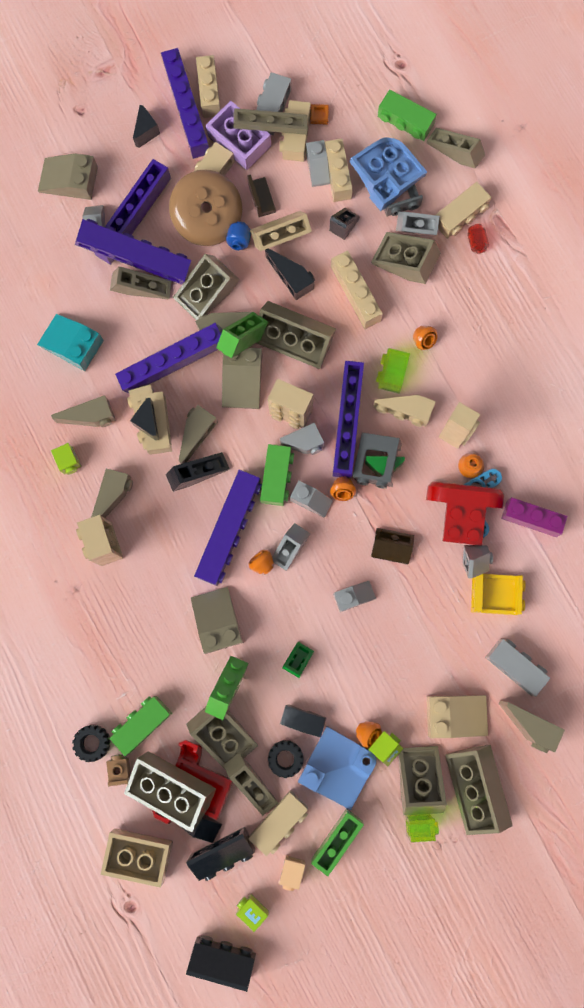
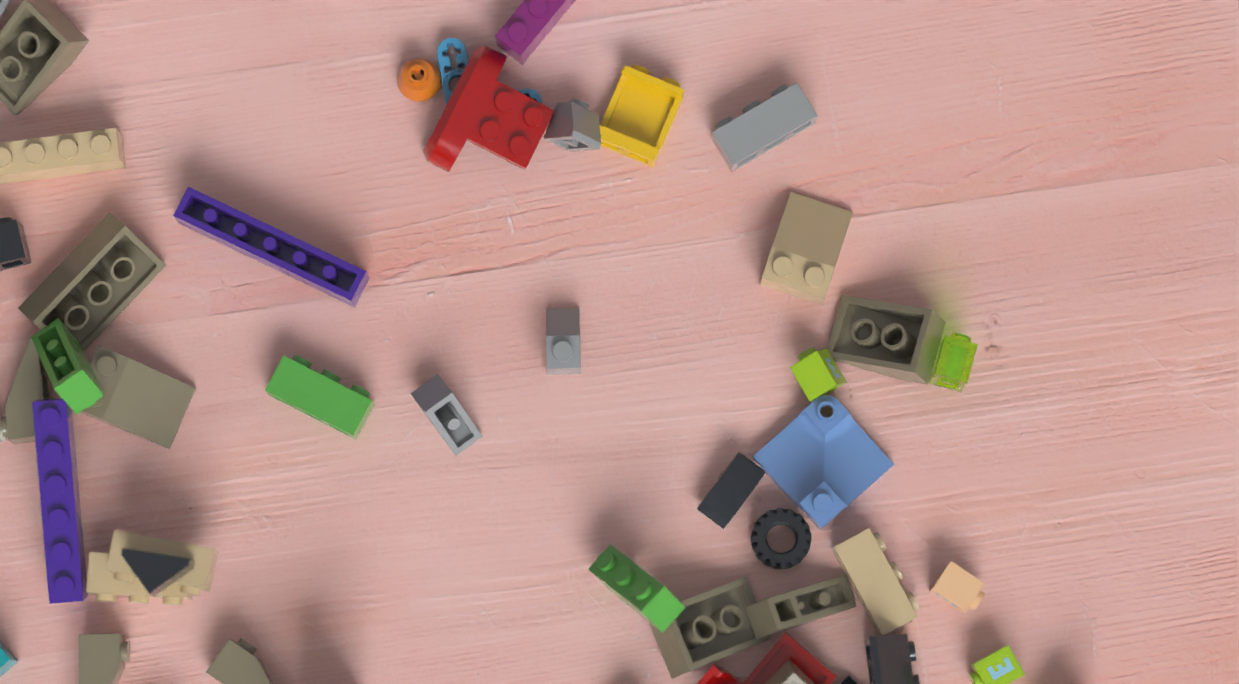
camera: 75 degrees left, 0 degrees up
black slope [166,452,230,492] -> none
dark tan slope [179,405,218,464] -> none
dark tan slope [191,587,244,654] -> none
dark purple brick [194,470,262,586] -> none
orange cone [249,549,274,574] -> none
tan brick [267,379,313,429] -> none
light grey slope [280,423,324,455] -> none
green slope [282,642,314,678] -> none
light grey slope [290,480,333,518] -> none
bright green brick [311,808,364,876] -> none
orange cone [330,476,356,501] -> none
dark grey window [353,432,402,489] -> none
orange cone [356,721,382,748] -> none
green slope [365,456,405,477] -> none
dark brown panel [371,528,414,564] -> none
tan slope [373,395,436,427] -> none
clear neon green brick [376,348,410,394] -> none
orange cone [413,326,438,350] -> none
tan brick [439,402,480,449] -> none
dark tan slope [445,745,513,835] -> none
dark tan slope [499,700,565,753] -> none

